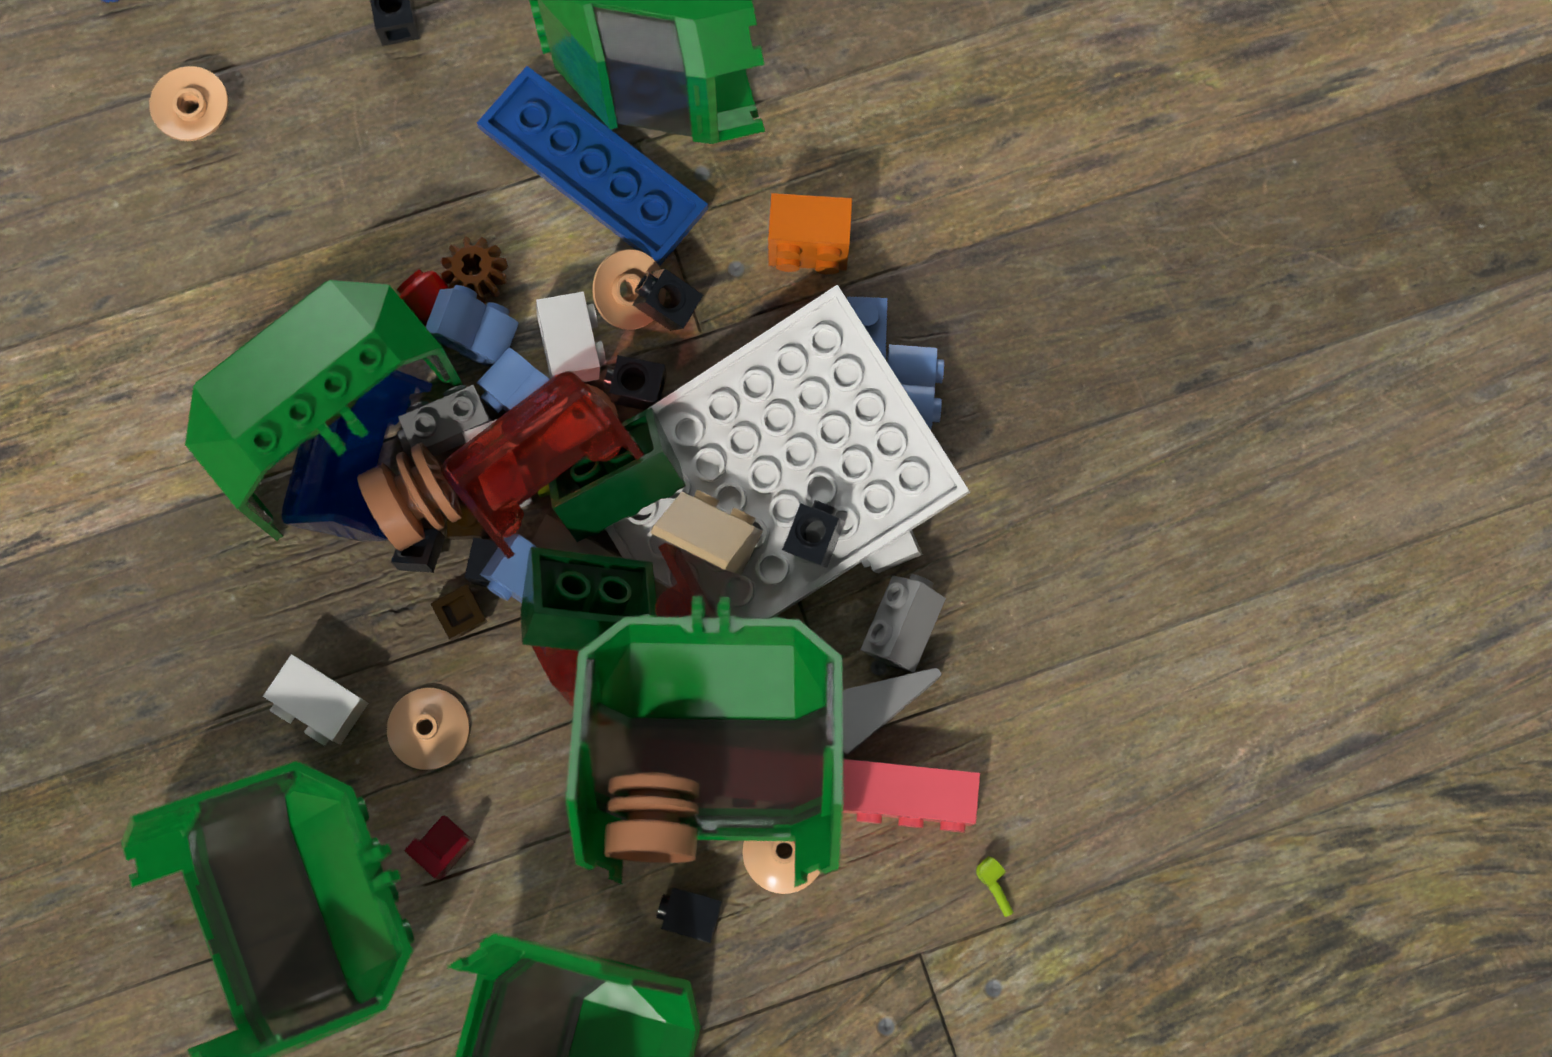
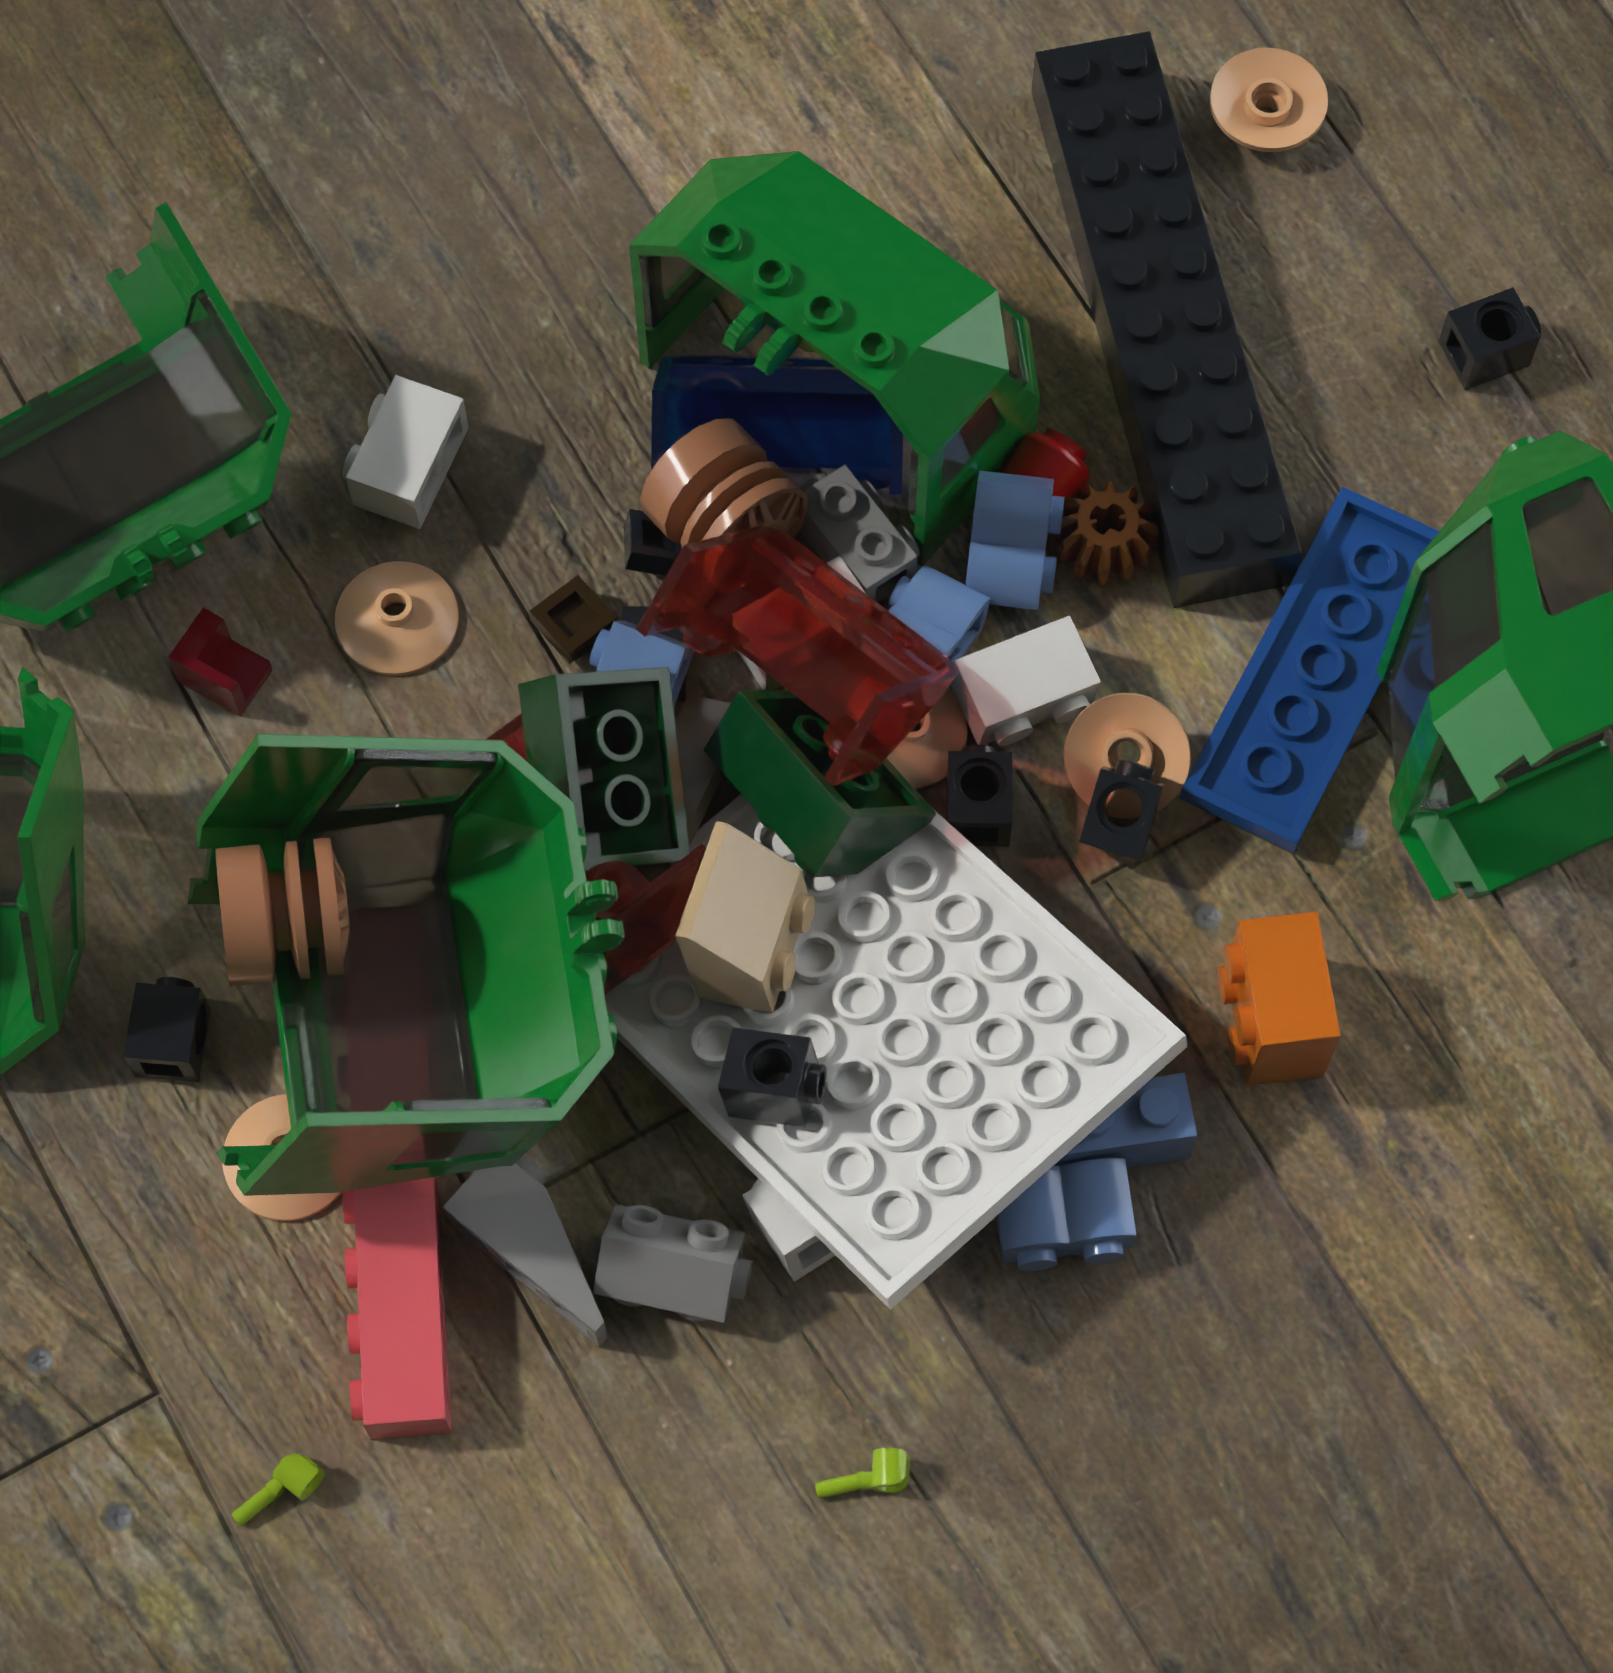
camera: 80 degrees right, 10 degrees down
none -> lime hand [815,1448,910,1499]
none -> black brick [1031,31,1302,608]

